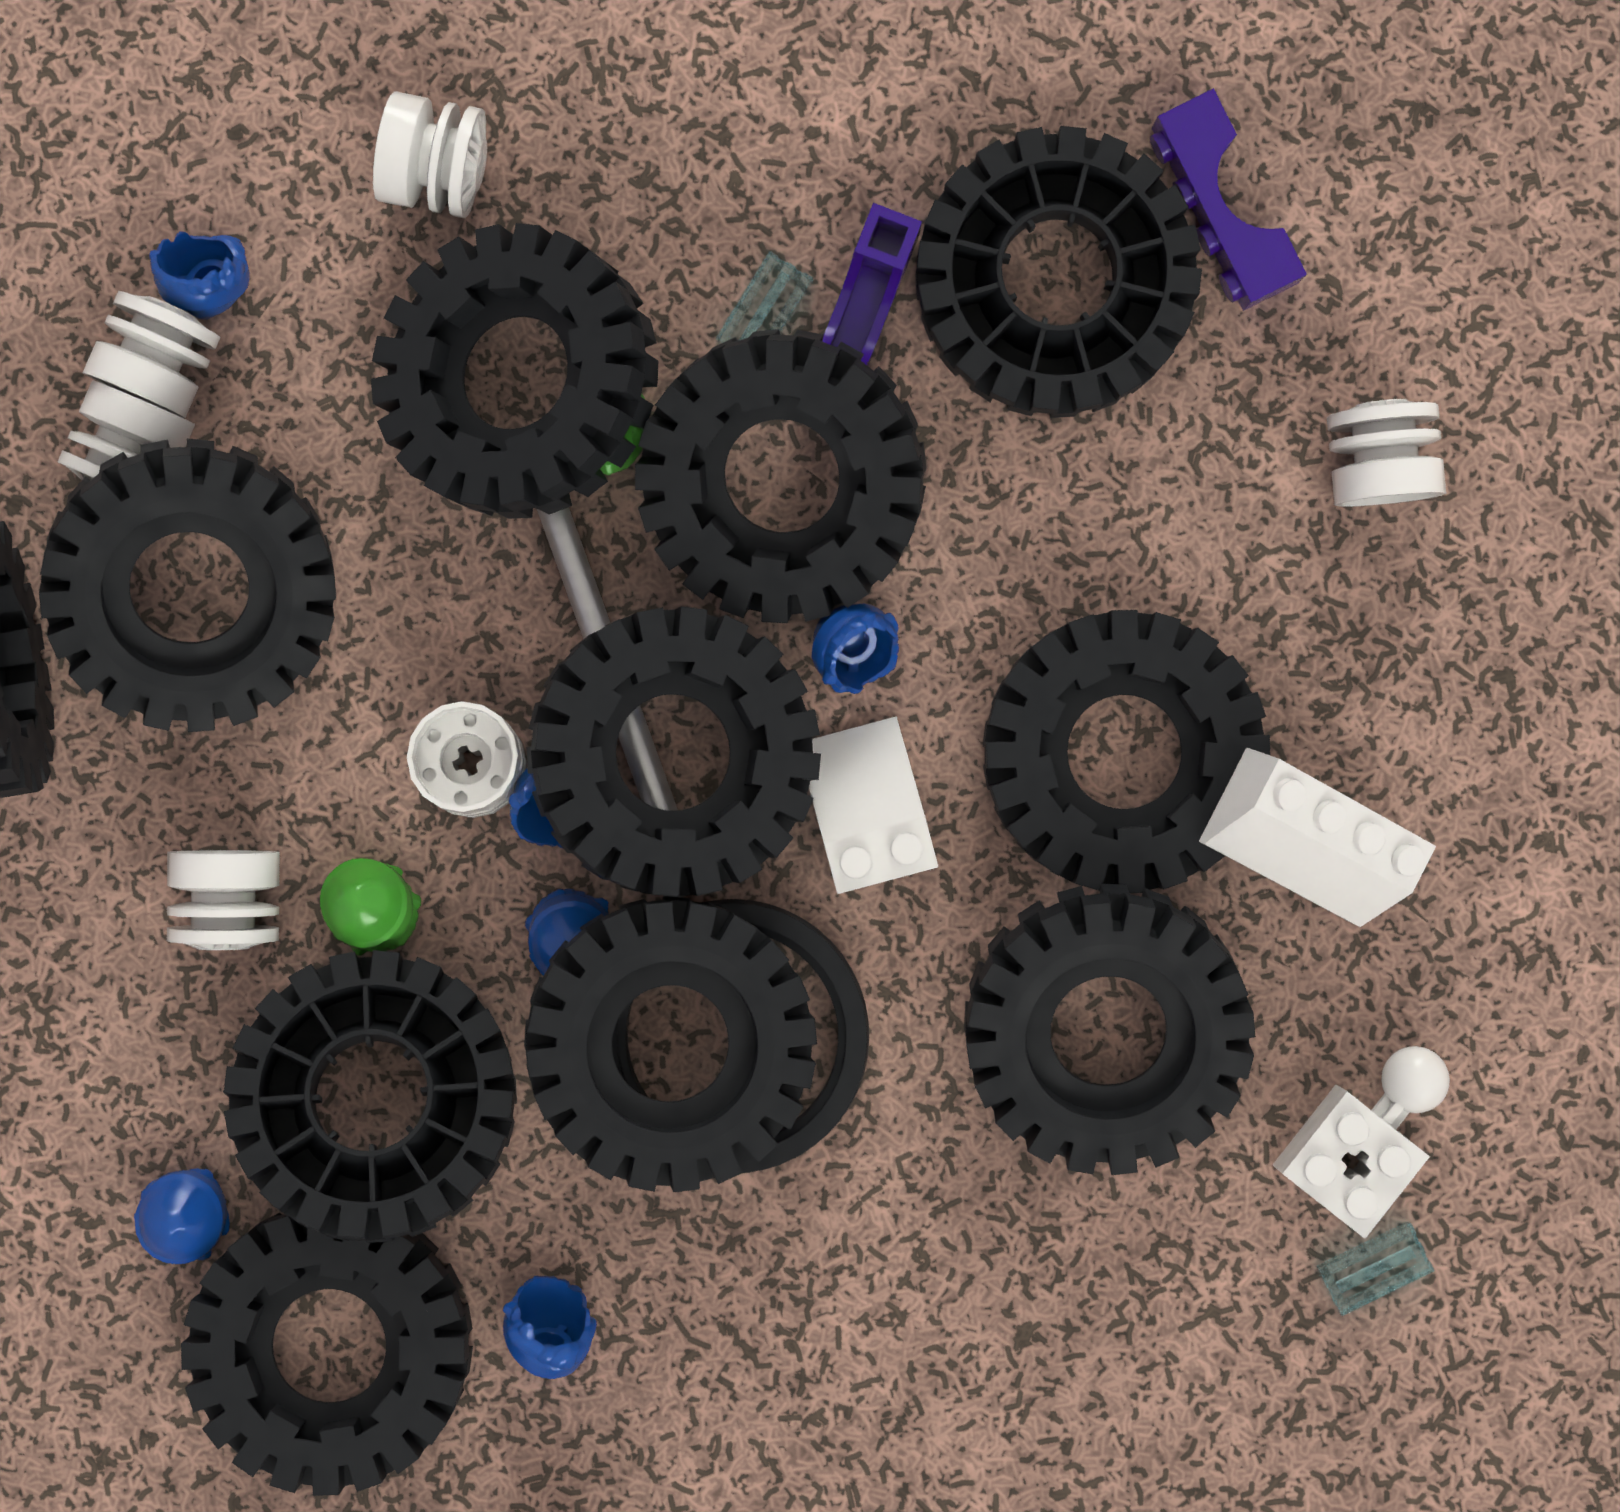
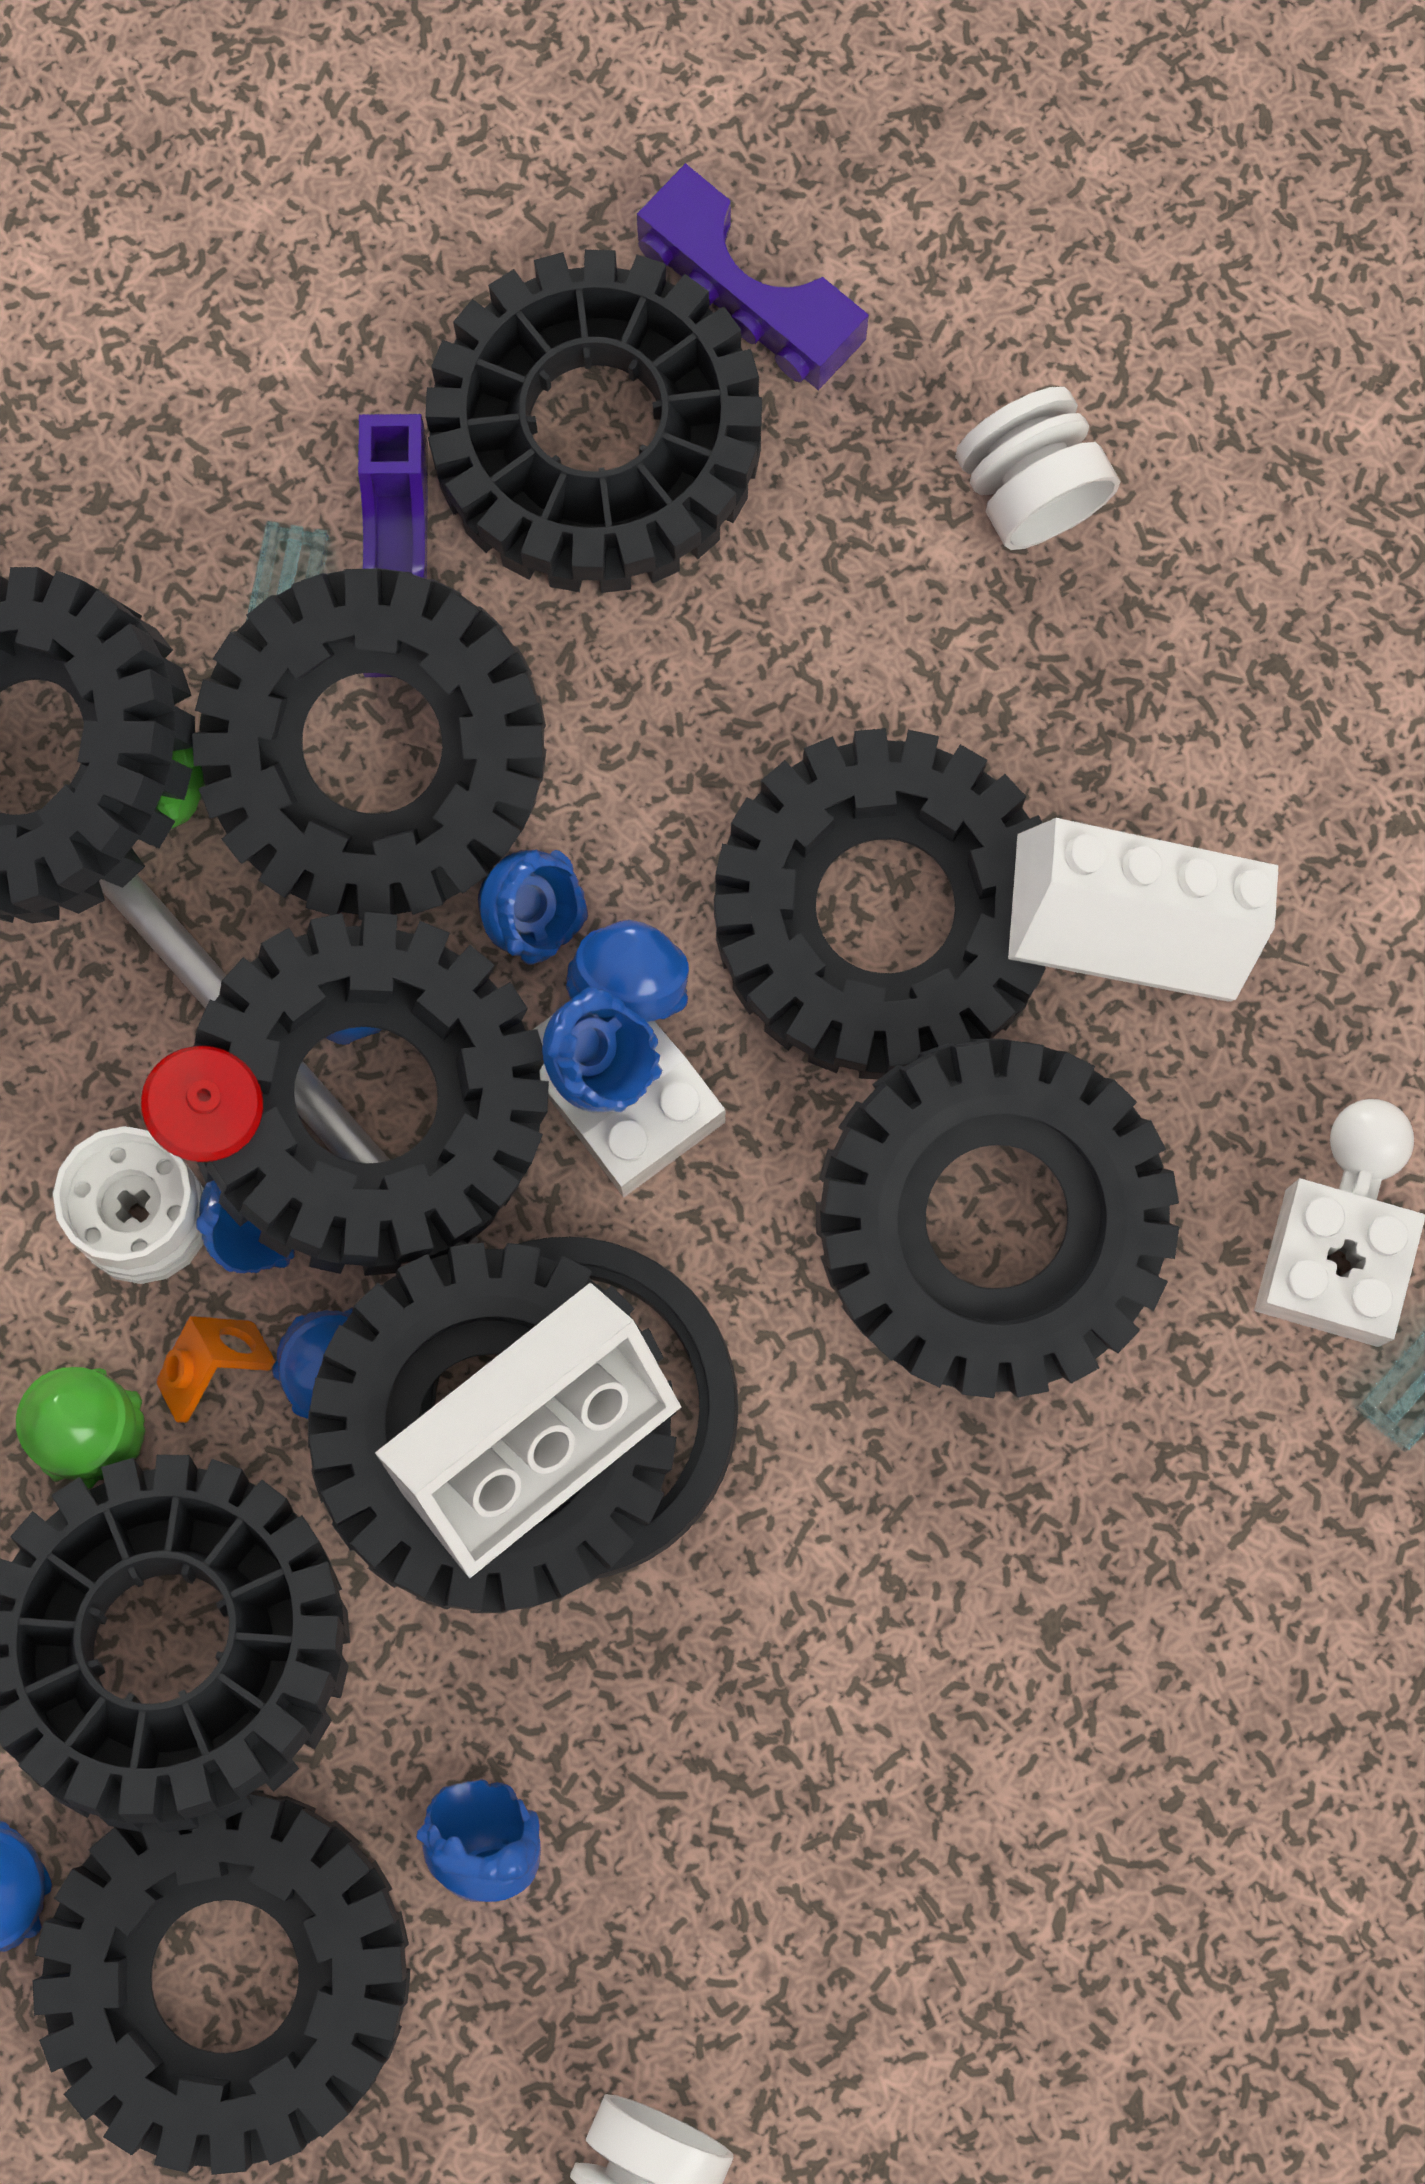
camera: 20 degrees left, 10 degrees down
none -> red piece [141,1046,263,1162]
none -> orange bracket [157,1316,275,1423]
none -> white slope [375,1283,681,1578]
none -> blue hair [542,986,663,1113]
none -> blue hair [566,919,689,1022]

